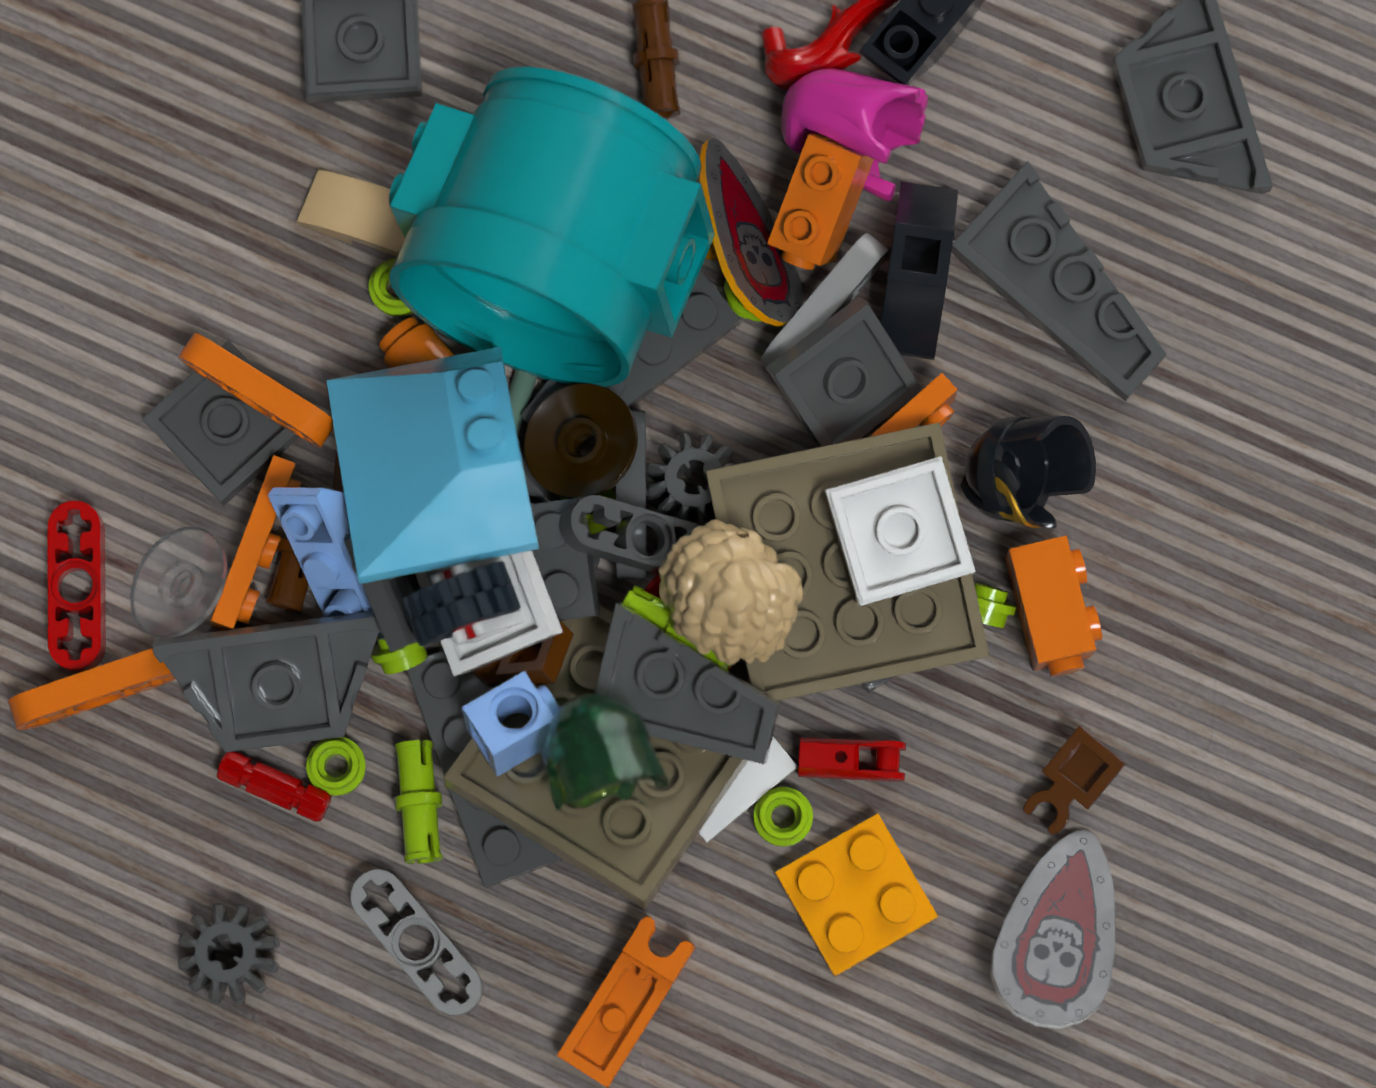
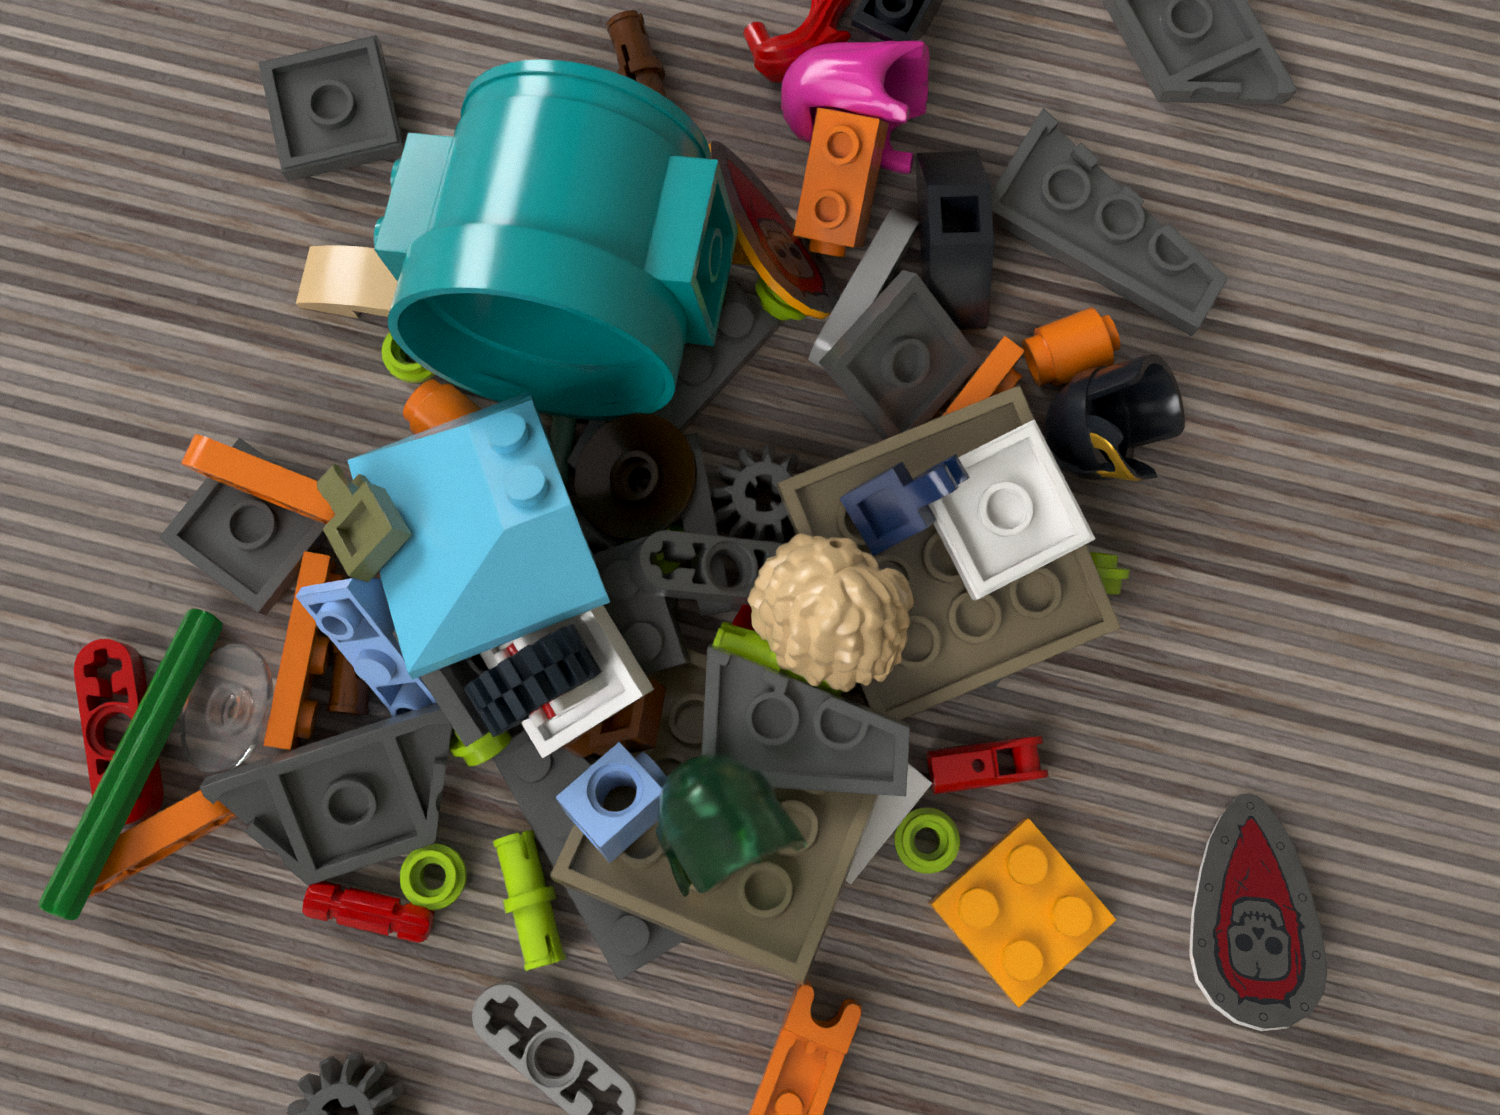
camera: 15 degrees left, 0 degrees up
orange brick [1004,535,1102,677] -> none
reddish brown plate [1023,726,1127,835] -> none
none -> green axle [39,608,223,921]
none -> olive plate [317,464,412,582]
none -> dark blue plate [839,454,970,556]
none -> orange brick [1022,307,1121,387]

